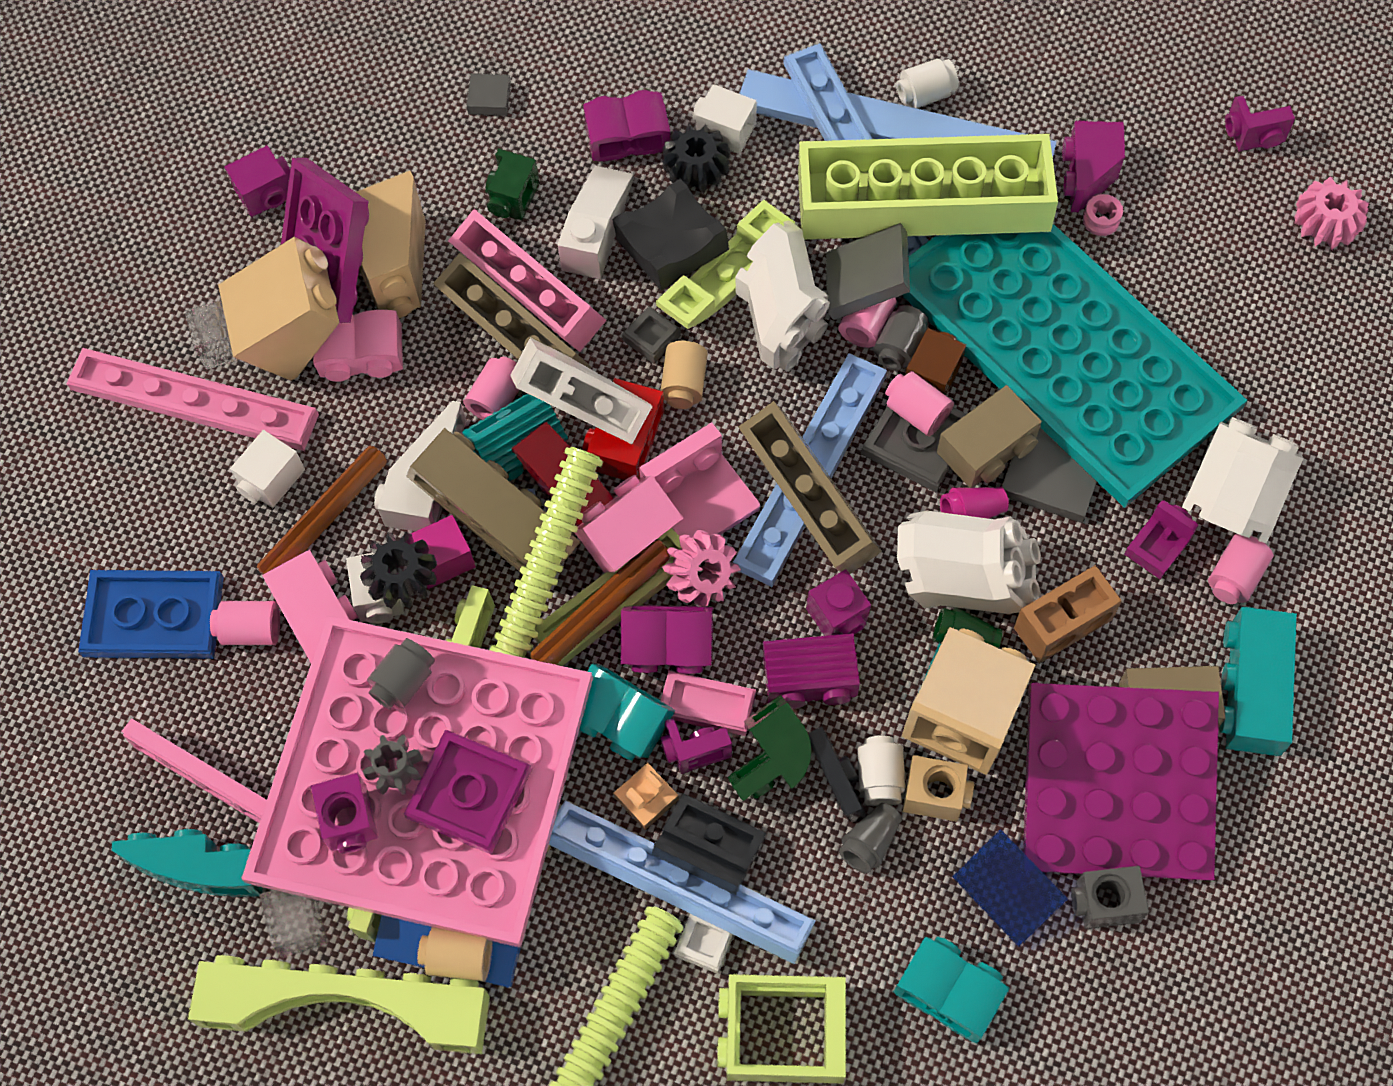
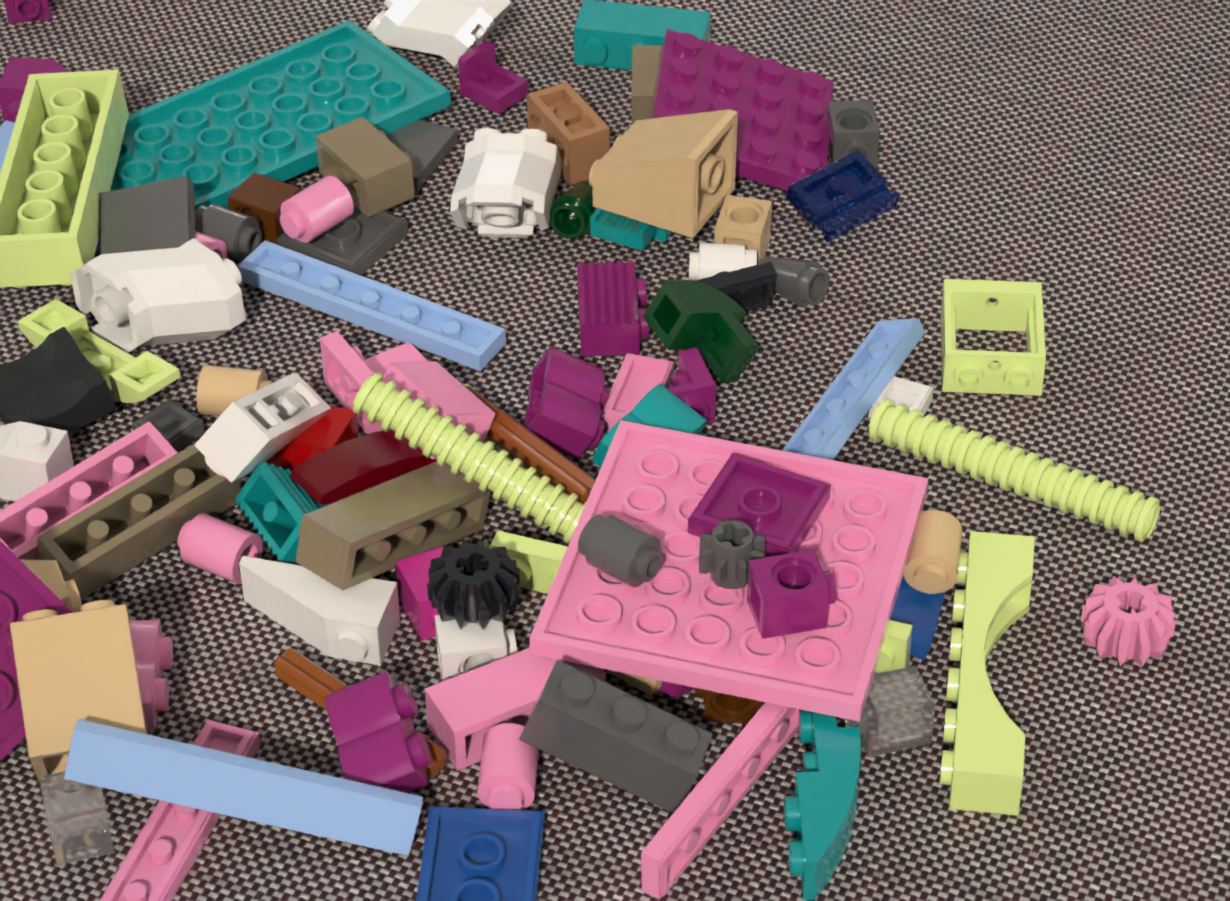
camera: 90 degrees left, 25 degrees down
white brick [230,430,305,508] -> none
light nougat tile [614,763,679,830] -> none
black plate [652,793,766,895] -> none
bright pink gear [662,530,741,607] -> none
dark tan brick [738,401,882,574] -> none
magenta brick [806,569,871,636] -> none
teal brick [893,937,1010,1044] -> none
dark pink cone [940,487,1009,519] -> none
bright pink brick [1208,534,1274,604] -> none
none -> light blue tile [64,719,423,856]
none -> magenta brick [325,671,432,793]
none -> dark grey brick [519,660,713,813]

